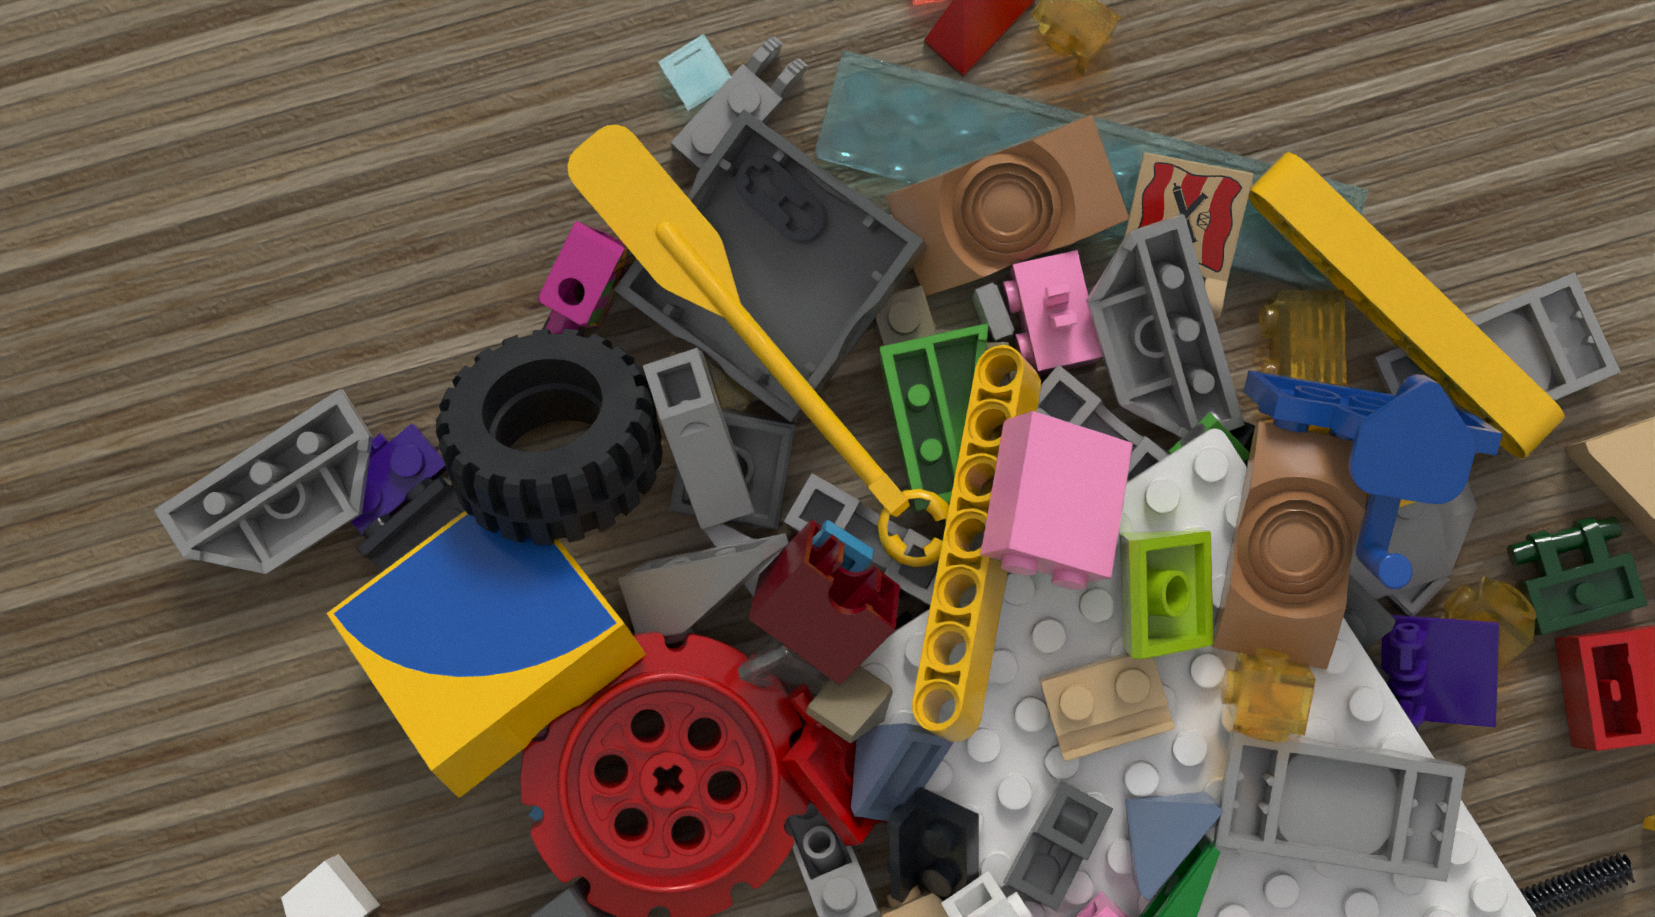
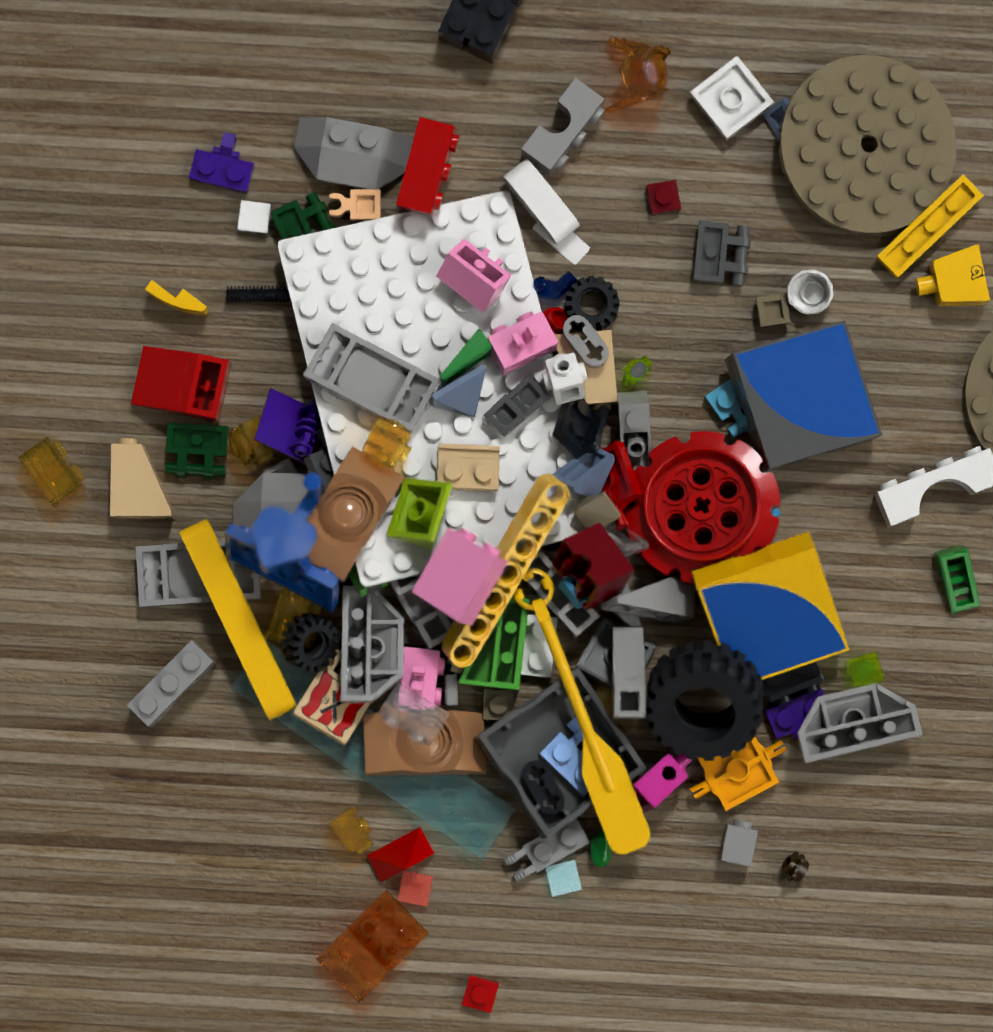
camera: 160 degrees left, 0 degrees up
none -> light grey arch [127,640,217,727]
none -> black tyre [280,613,340,672]
none -> clear bracket [378,681,450,747]
none -> white plate [521,614,558,678]
none -> light blue plate [538,717,612,797]
none -> green arm [590,828,611,867]
none -> light orange plate [689,737,787,811]
none -> light grey brick [719,819,758,867]
none -> dark brown plate [781,851,809,882]
none -> clear neon green plate [846,651,885,688]
none -> green slope [934,545,981,614]

